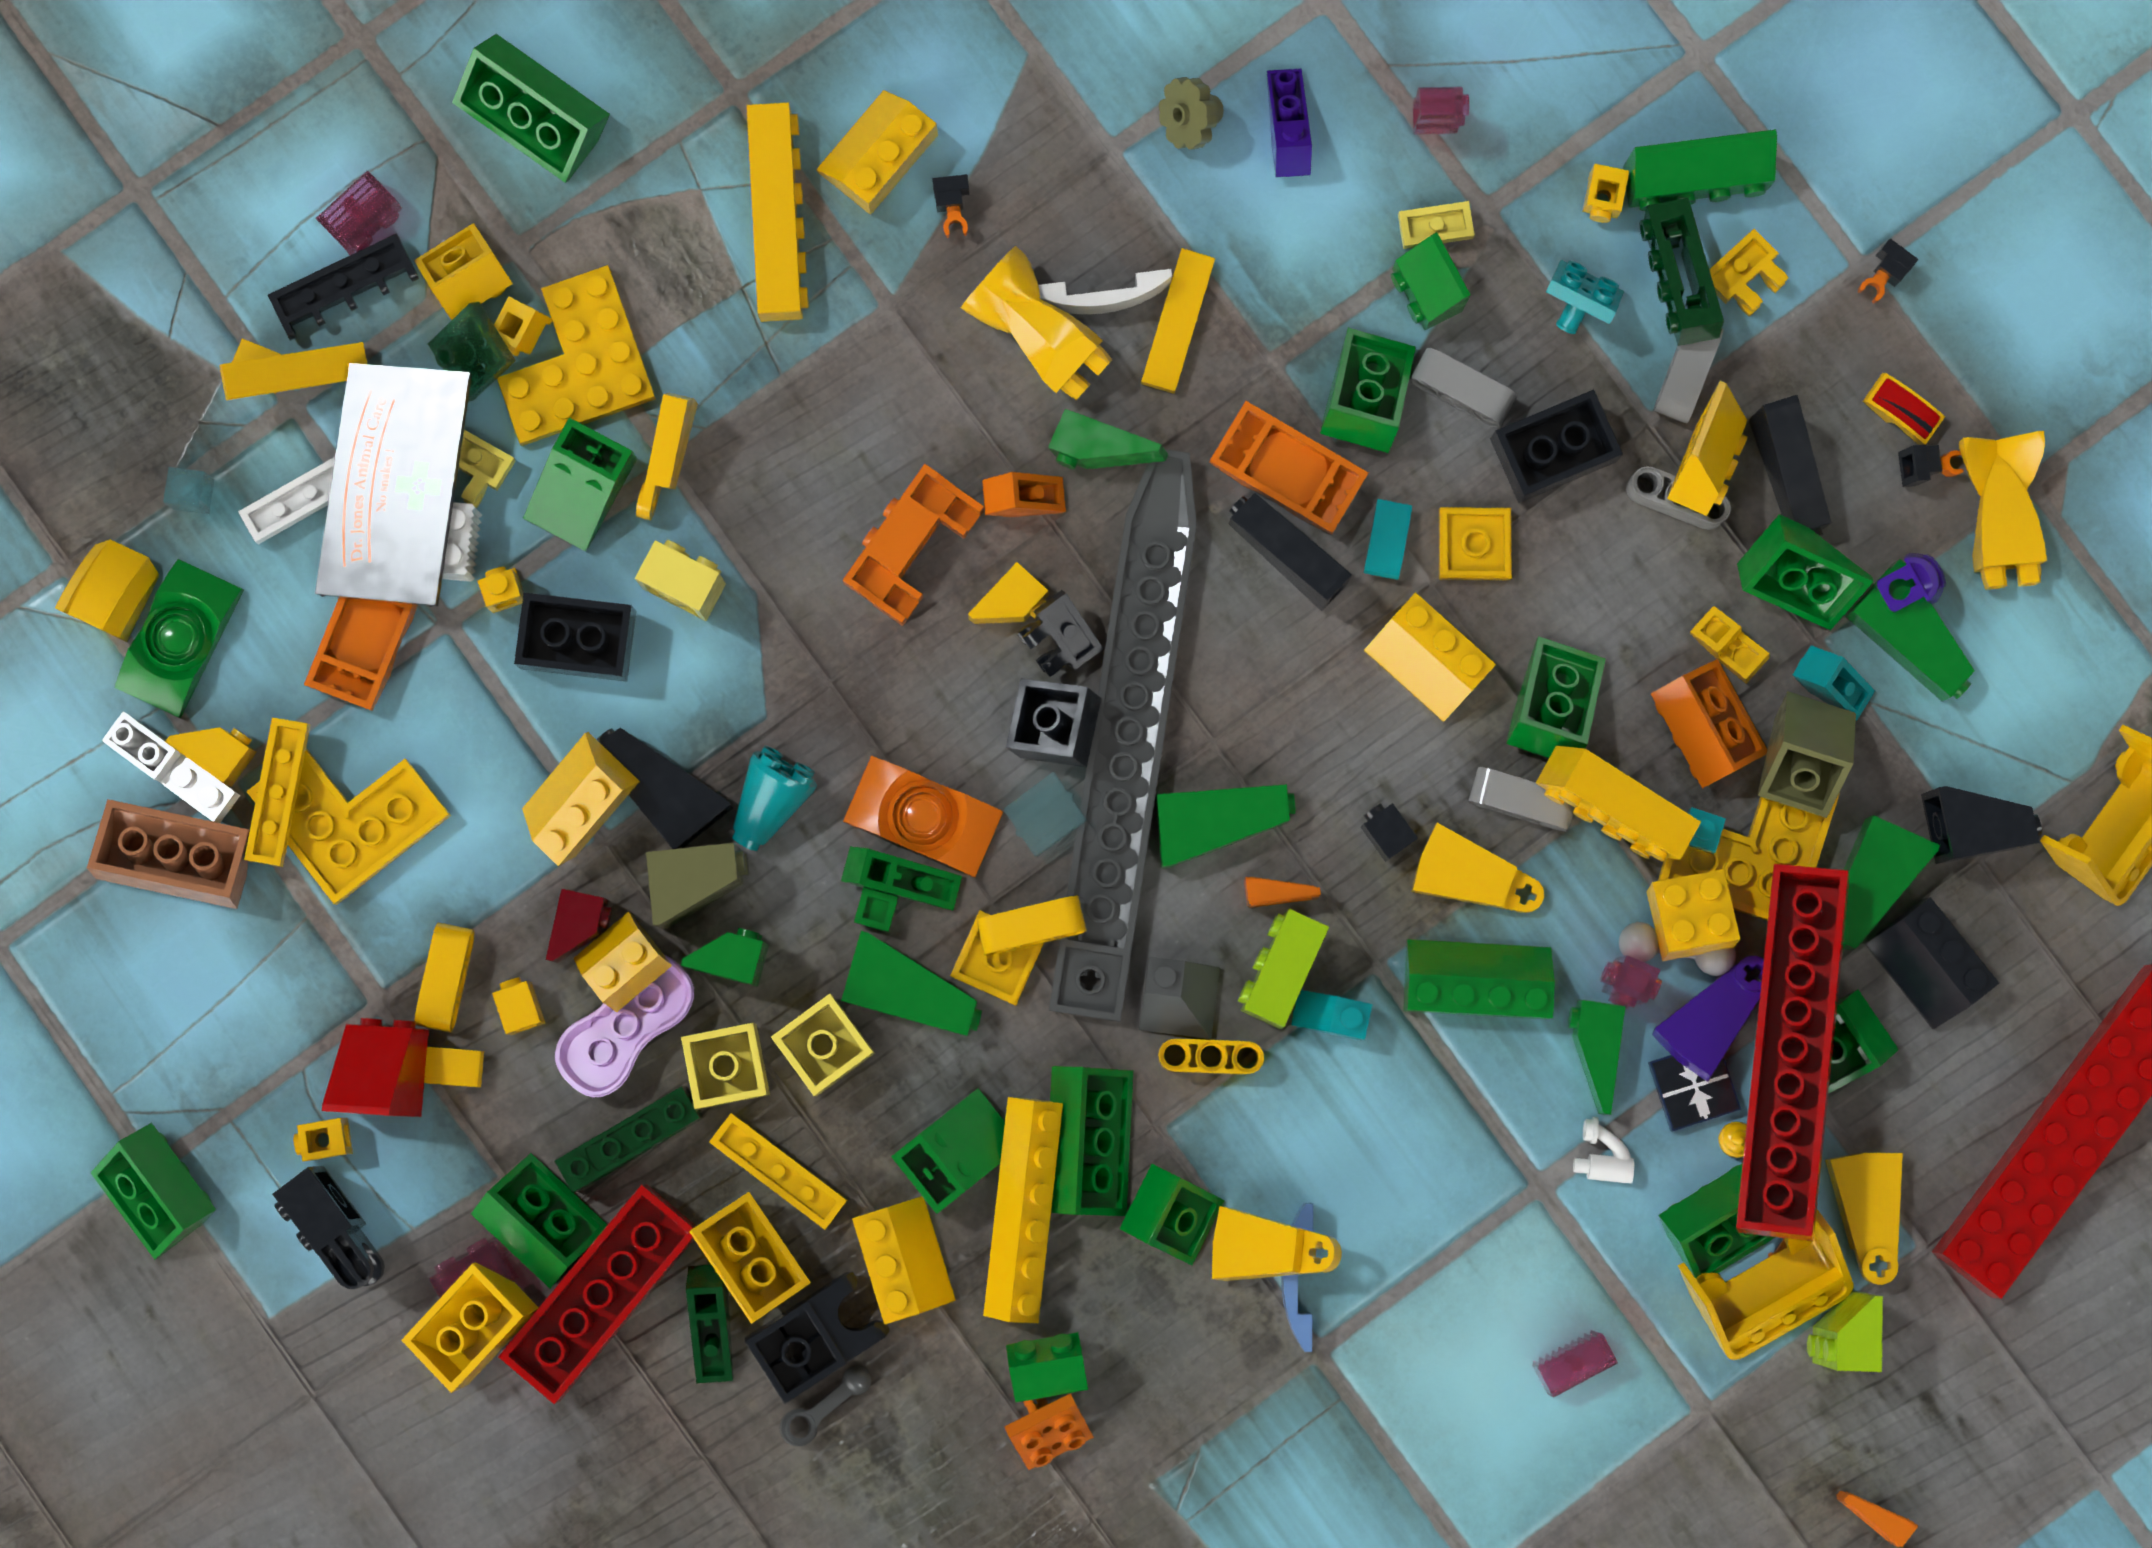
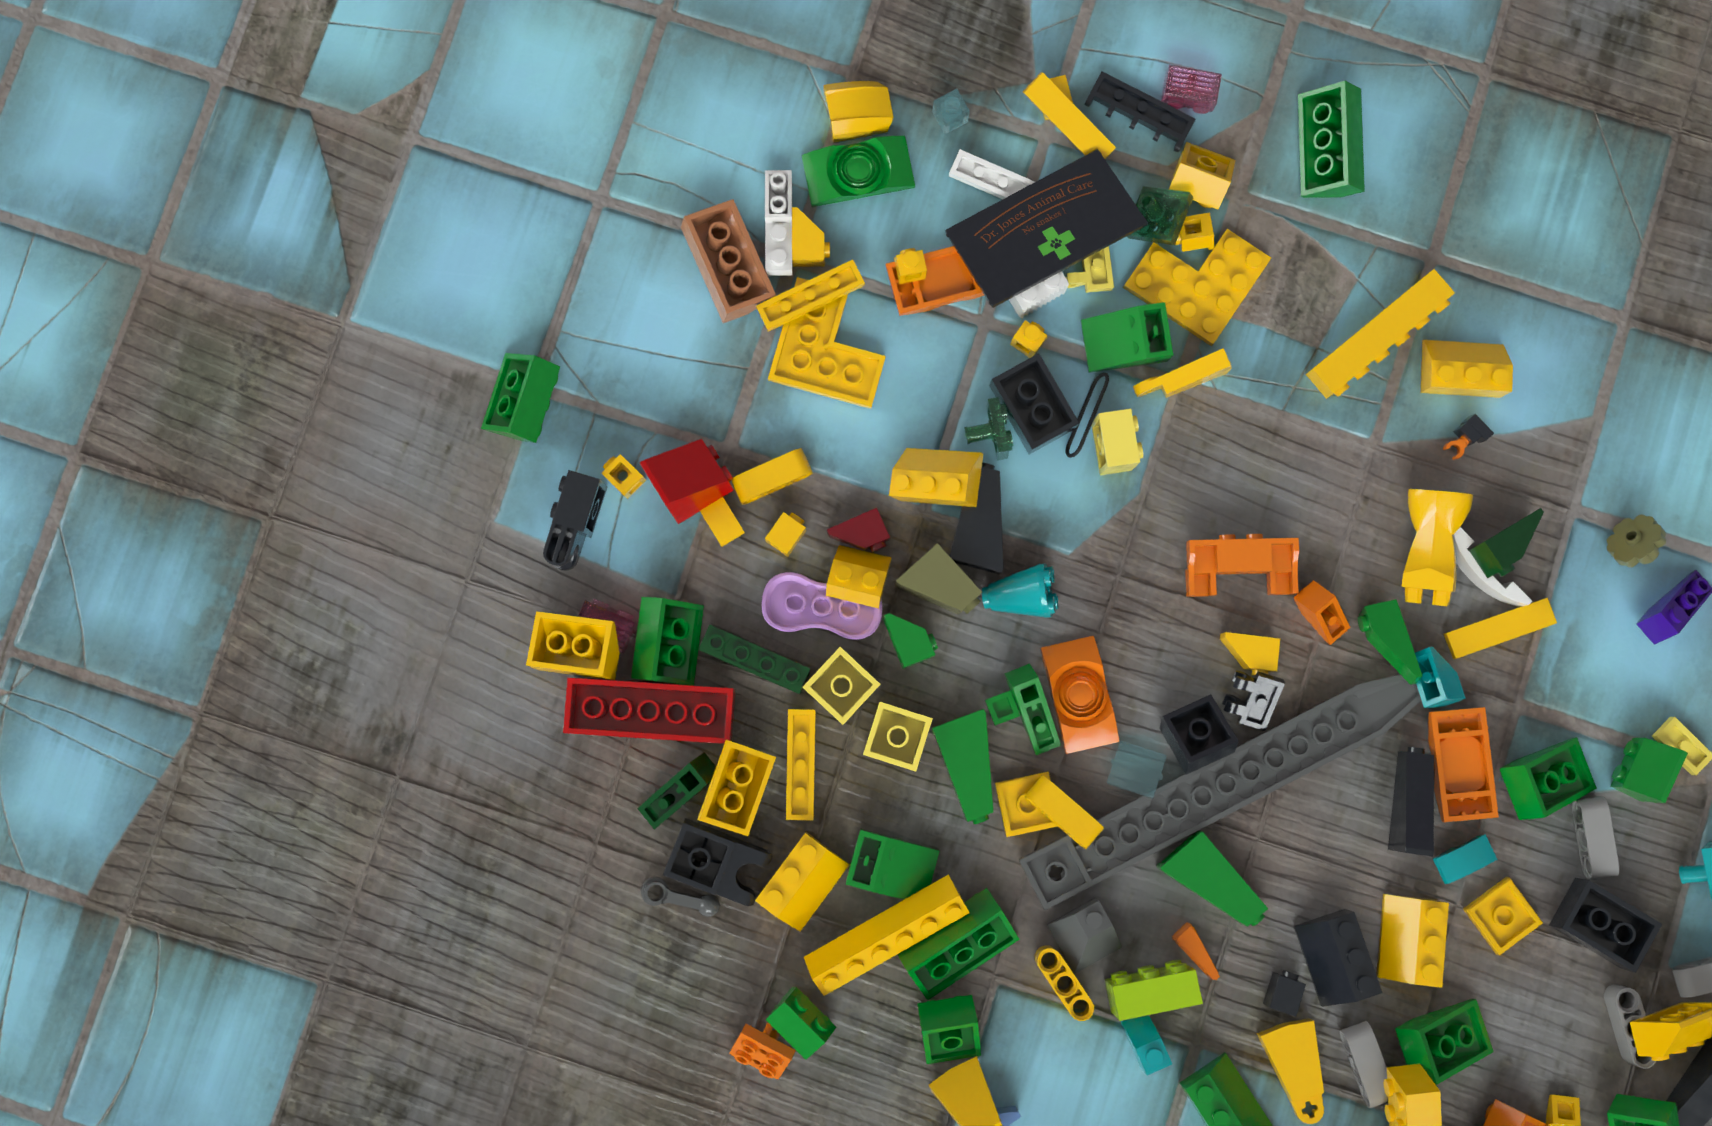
camera: 55 degrees right, 0 degrees up
none -> yellow brick [894,248,927,284]
none -> clear green plate [964,397,1013,461]
none -> black piece [1065,372,1109,458]
none -> black slope [1293,909,1383,1007]
none -> teal slope [1415,647,1466,708]
none -> dark green slope [1469,508,1544,578]

